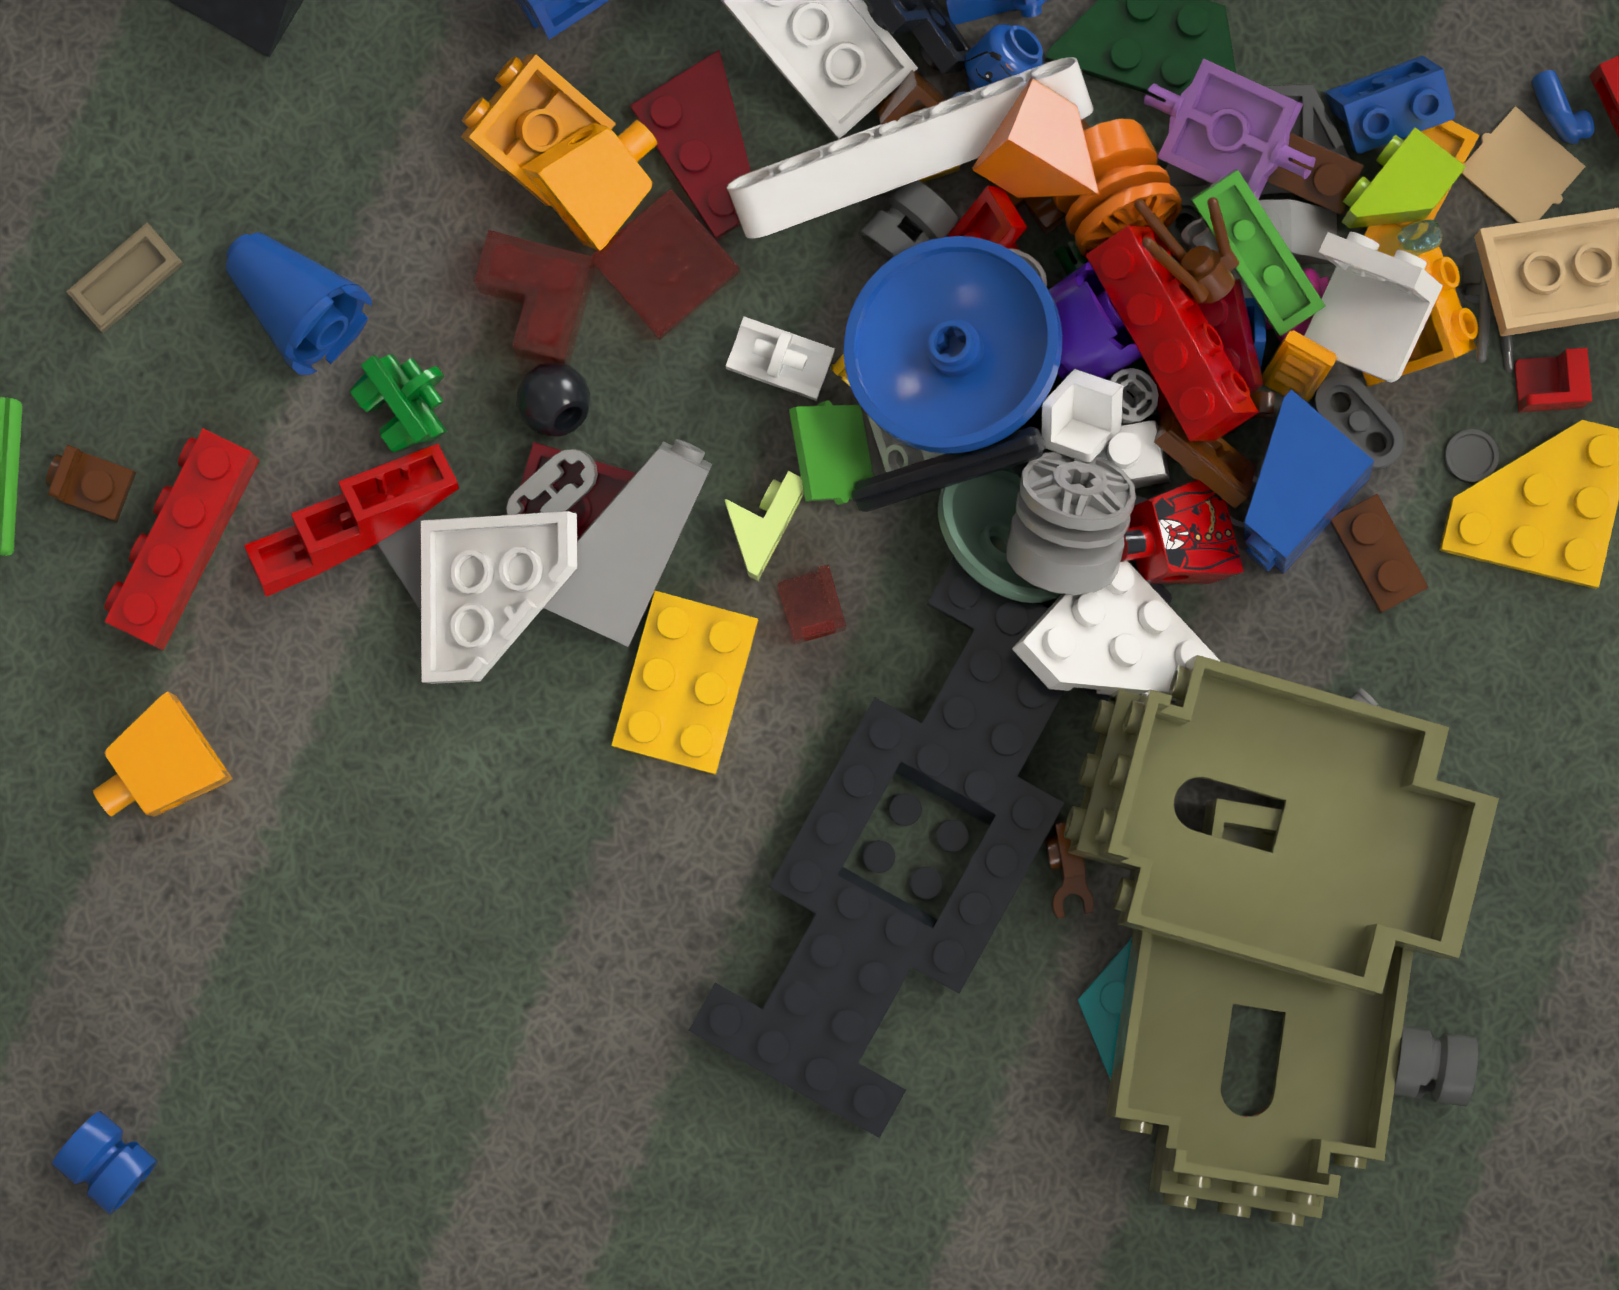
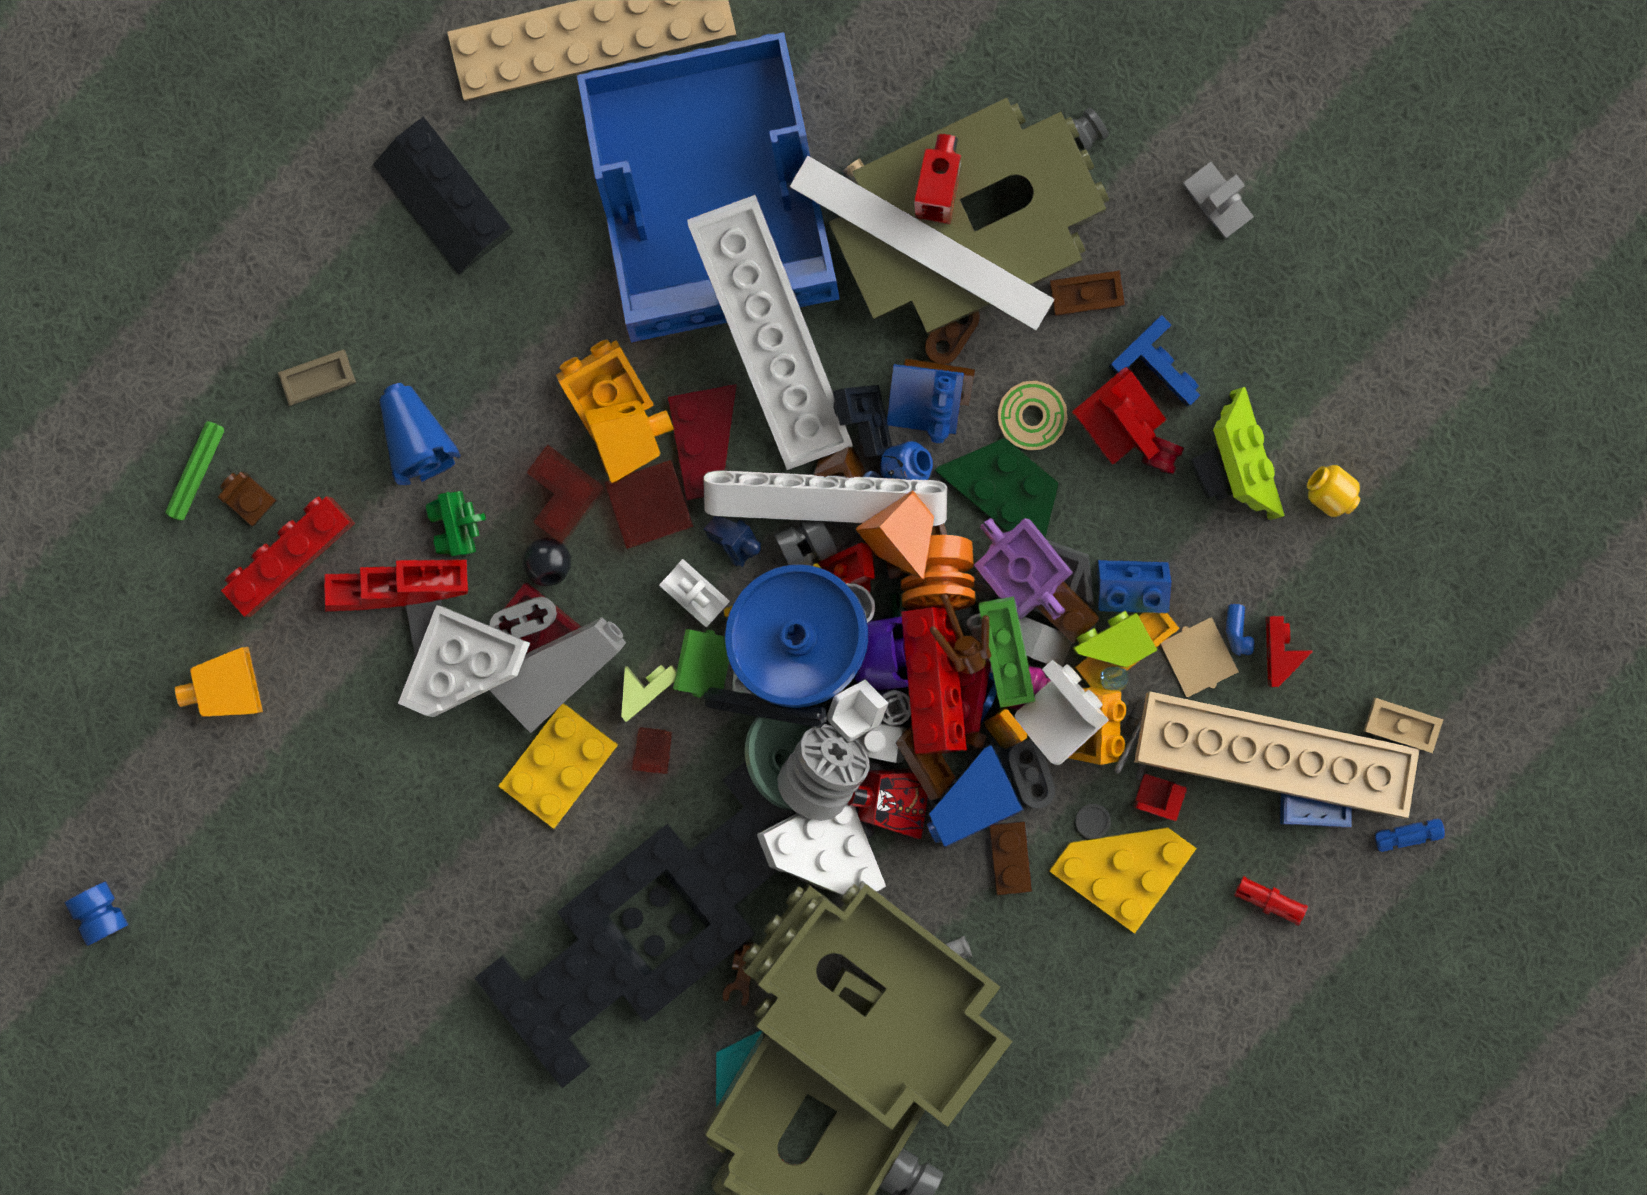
camera: 25 degrees right, 5 degrees up
none -> dark blue piece [704,516,761,567]

